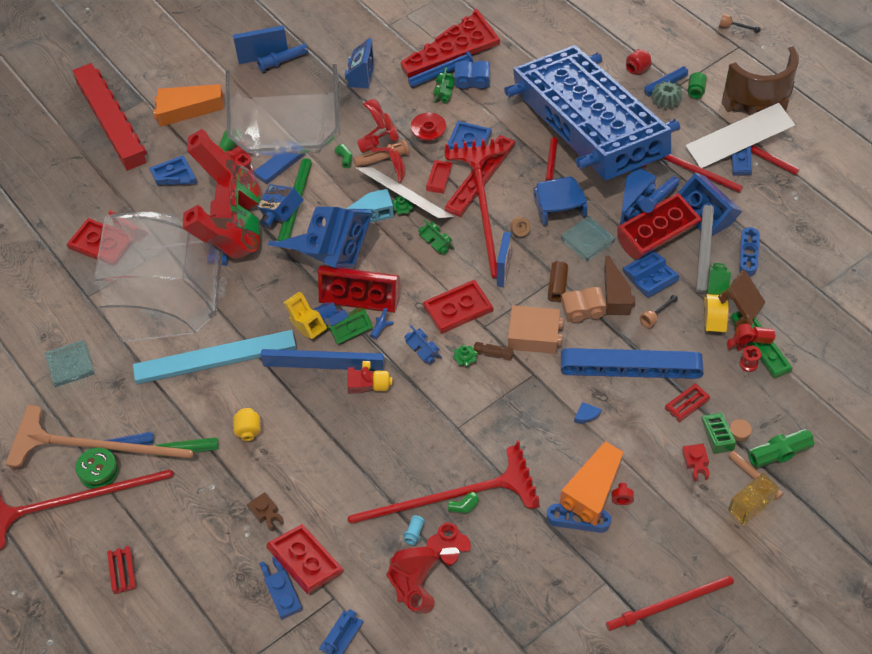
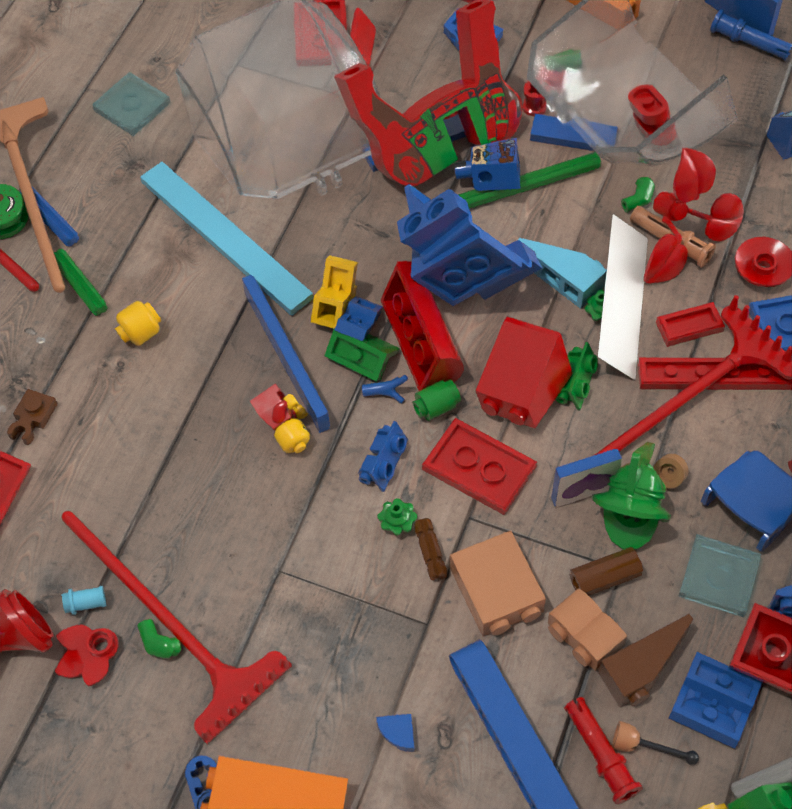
camera: 60 degrees right, 5 degrees up
none -> green brick [412,380,461,421]
none -> red slope [475,317,573,429]
none -> red pin [564,697,643,804]
none -> green helmet [592,442,671,550]
none -> red brick [628,84,675,144]

